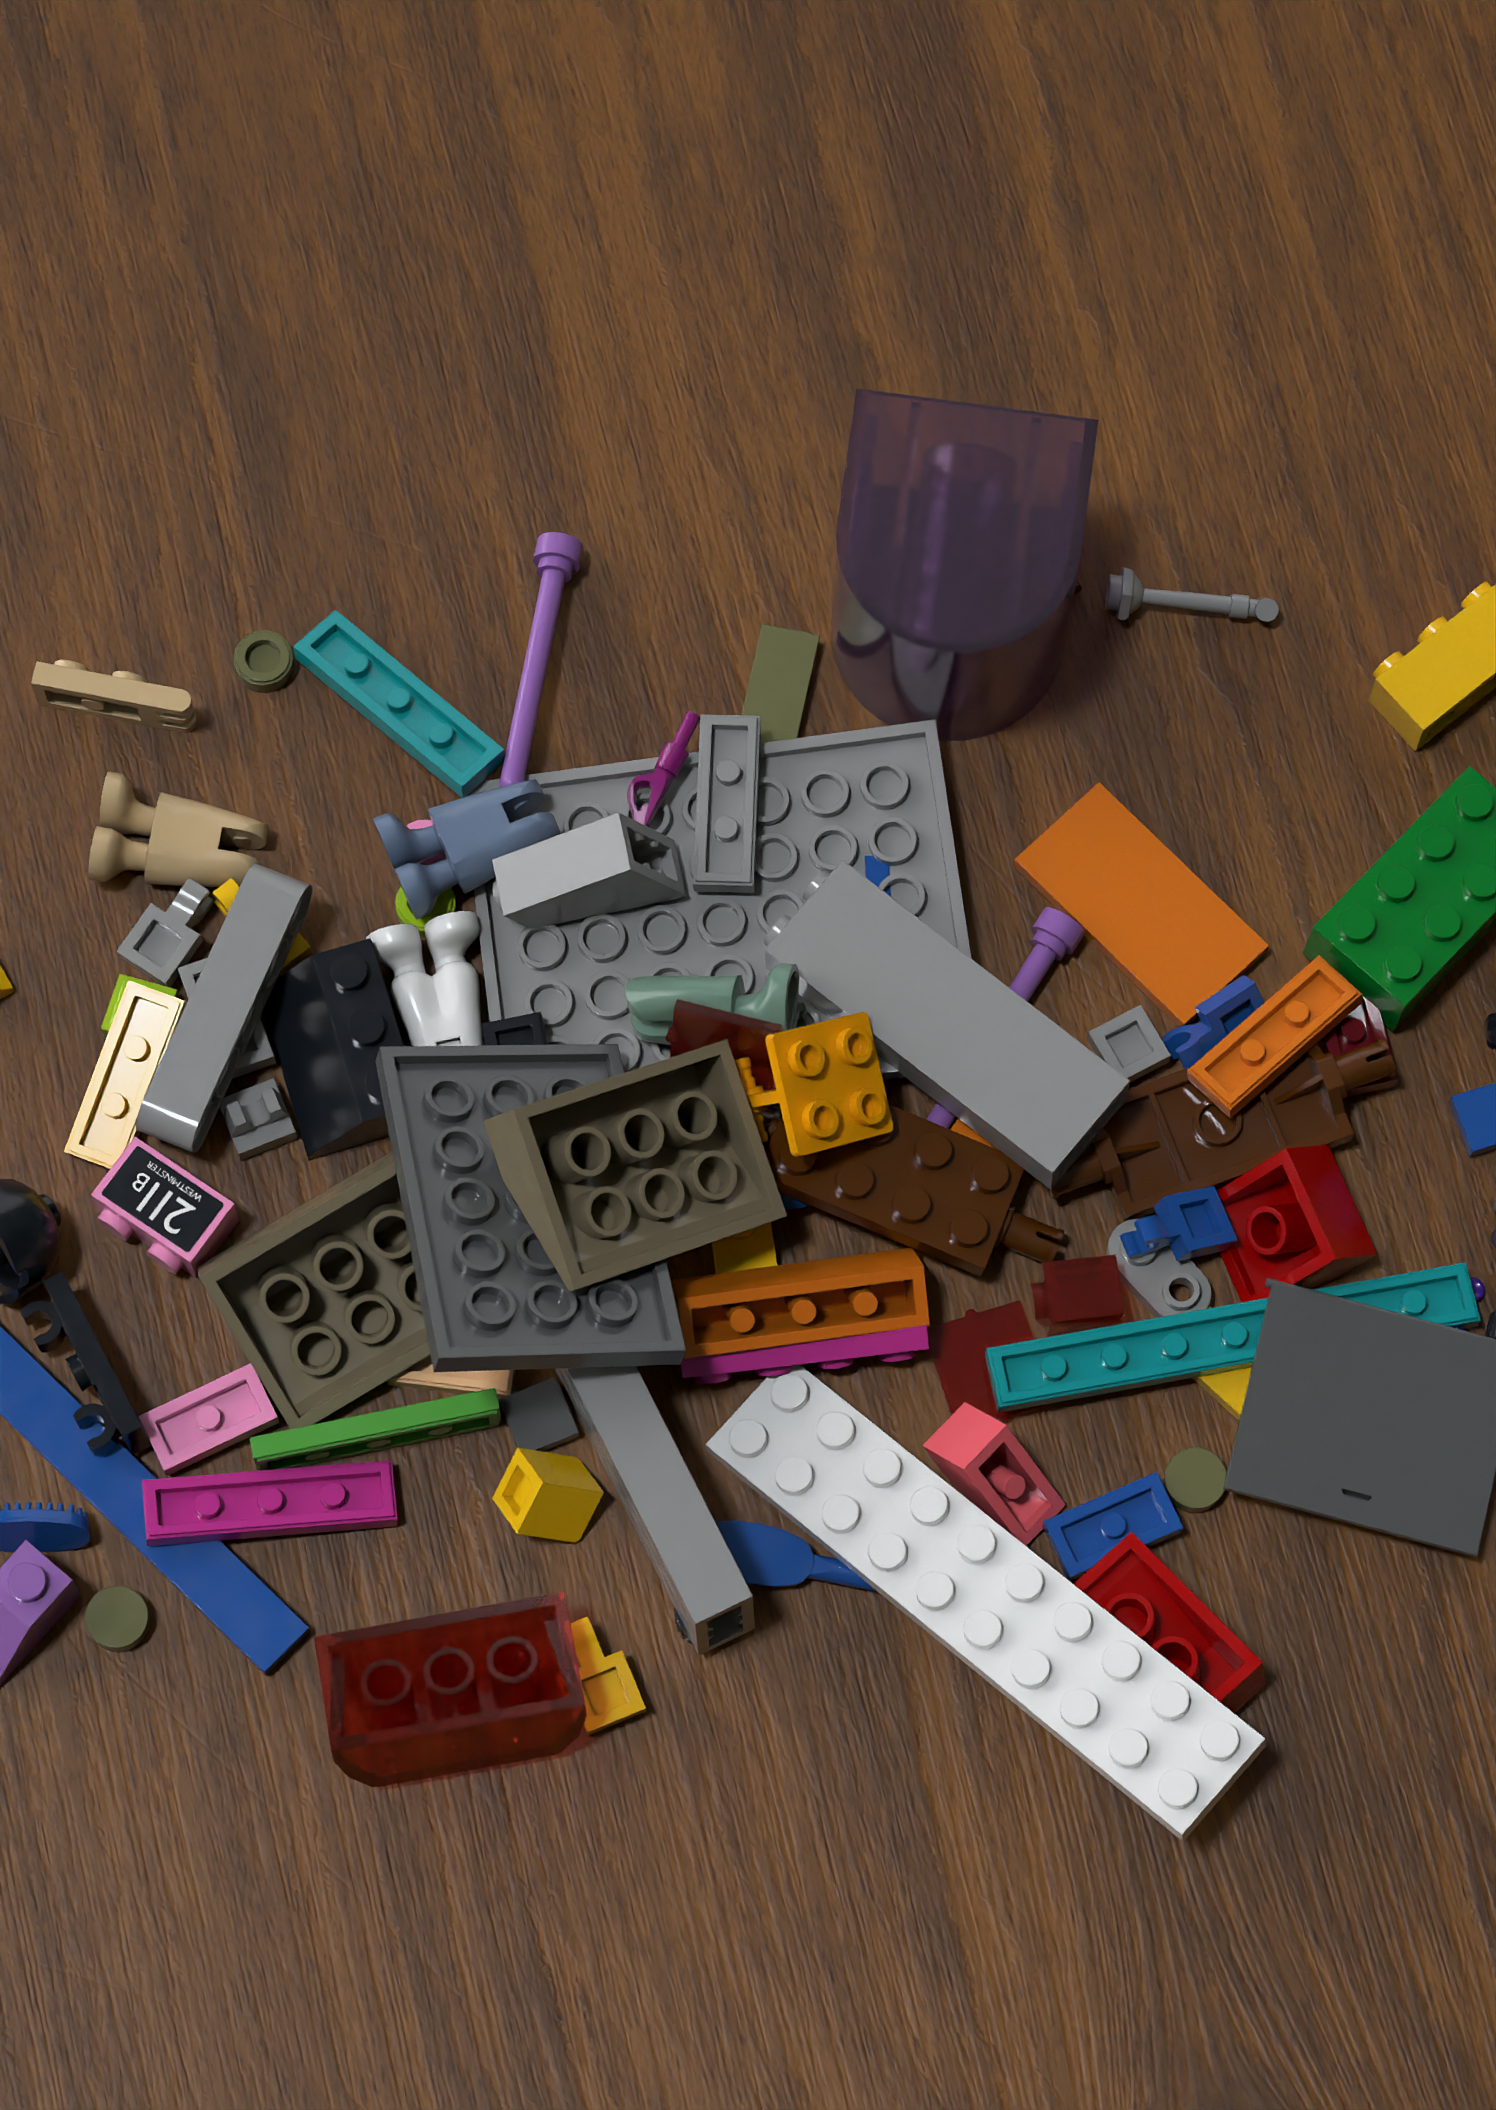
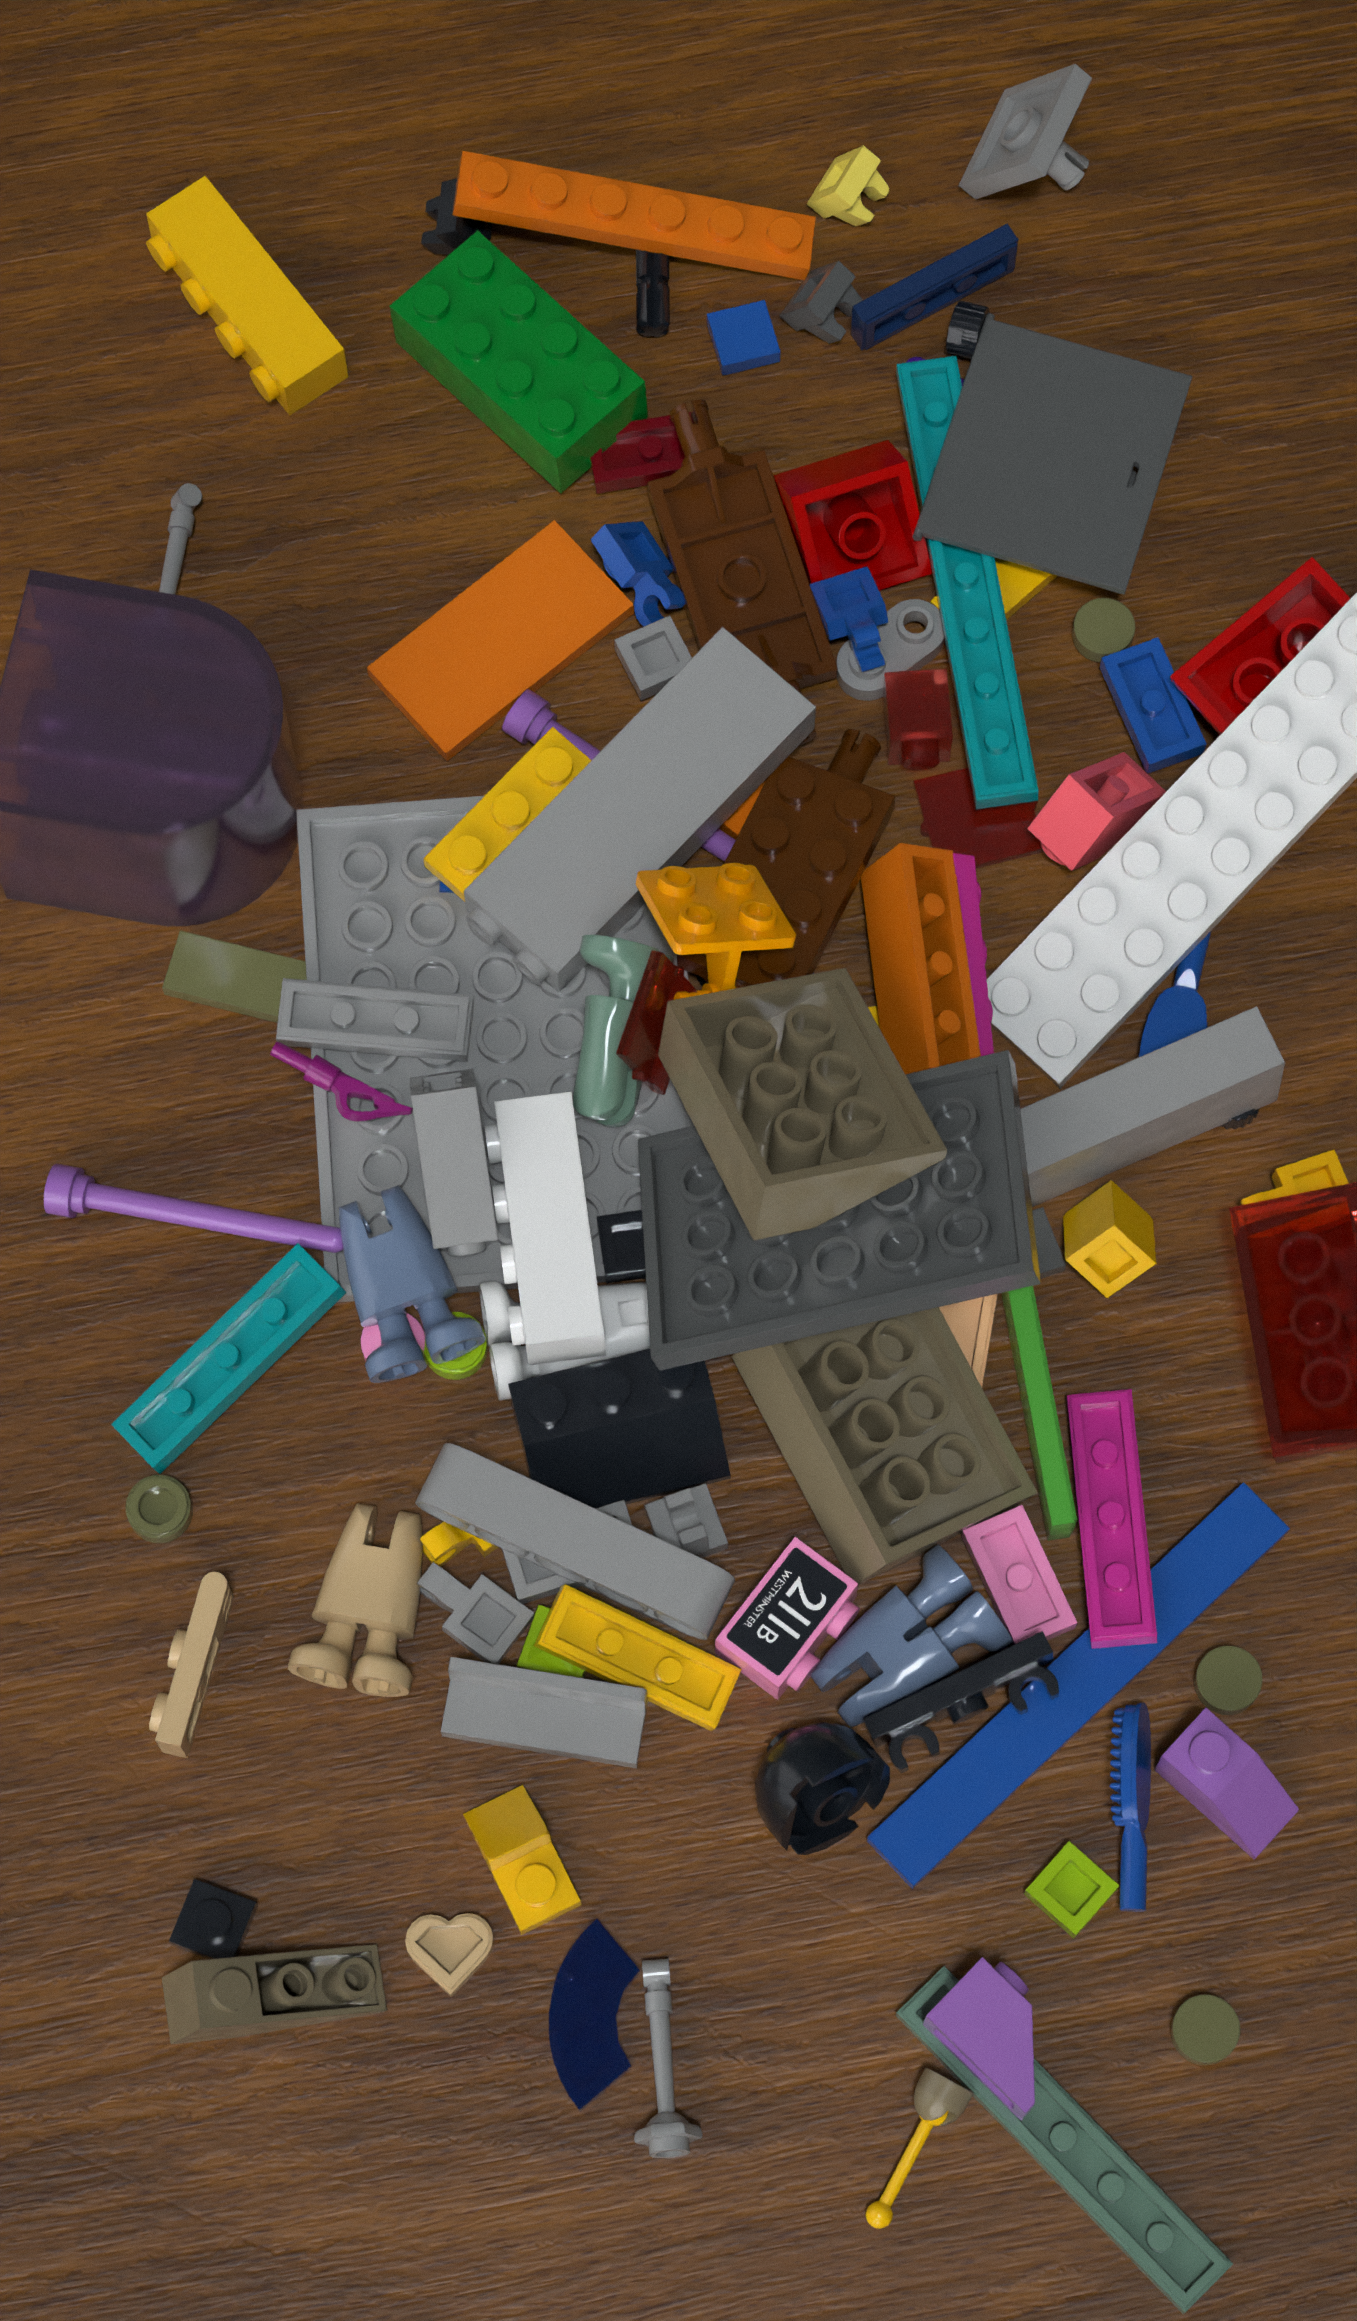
camera: 85 degrees left, 0 degrees up
orange tile [1187,955,1362,1119] -> none
none -> yellow plate [423,727,592,902]
none -> light grey panel [441,1657,648,1769]
none -> white brick [484,1092,606,1365]
none -> sand blue piece [810,1544,1013,1728]

